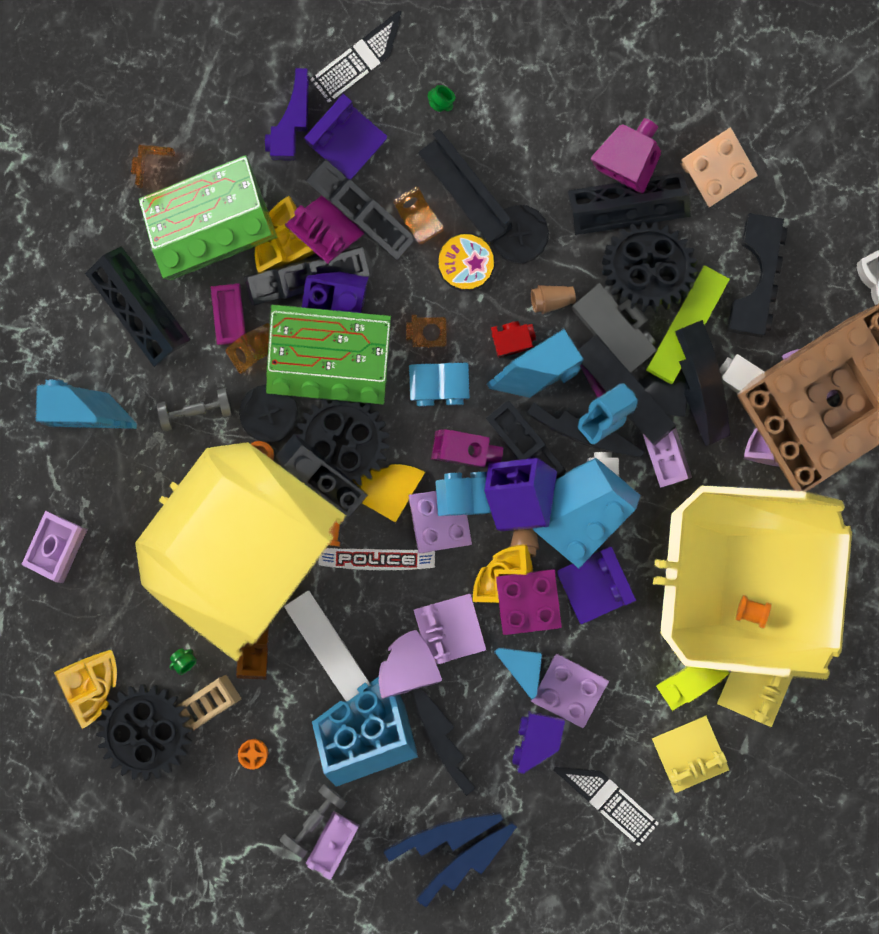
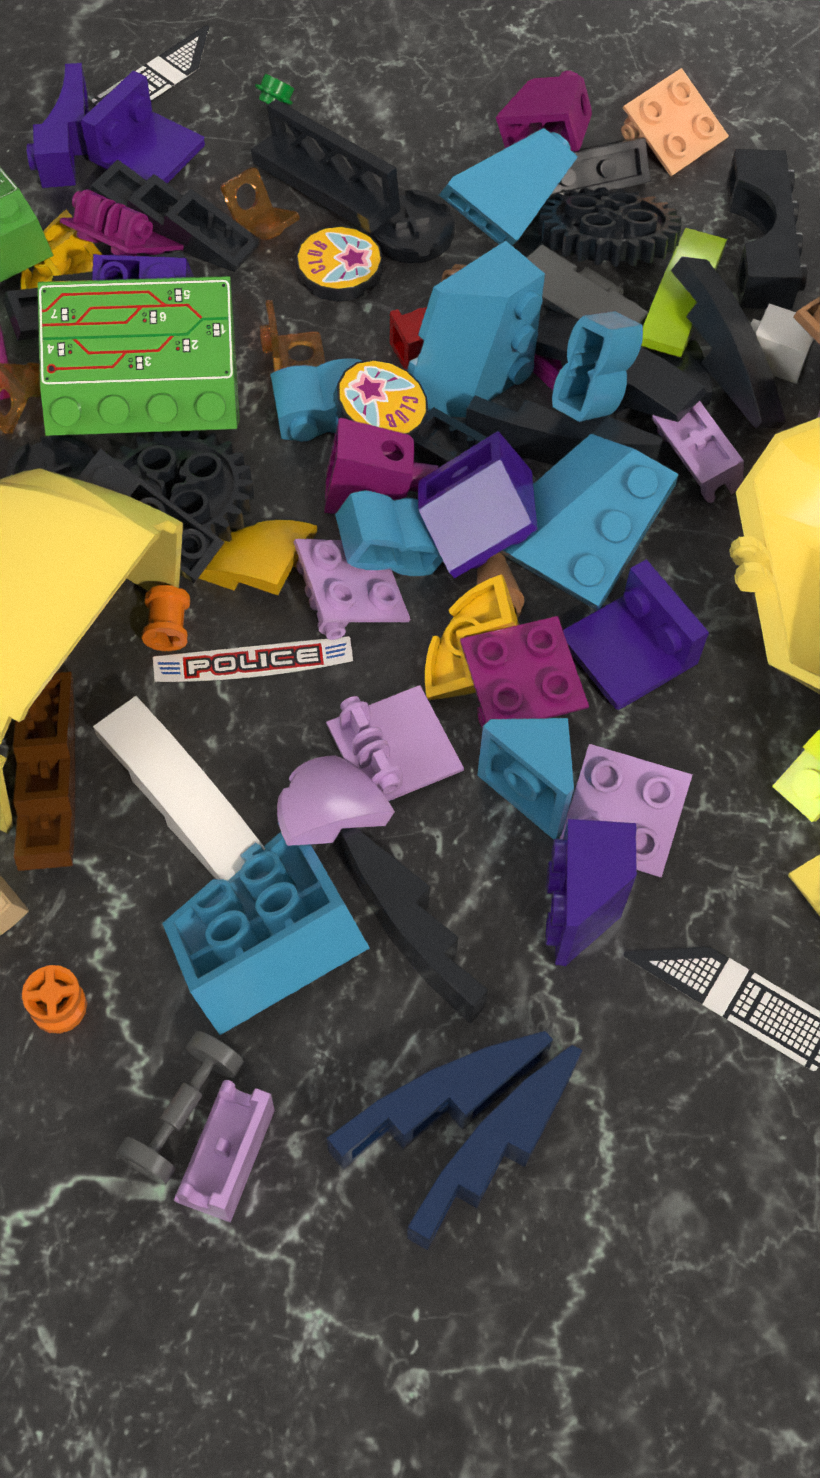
camera: 15 degrees left, 25 degrees down
none -> tile [333,359,428,438]
none -> dark azure slope [439,128,578,245]

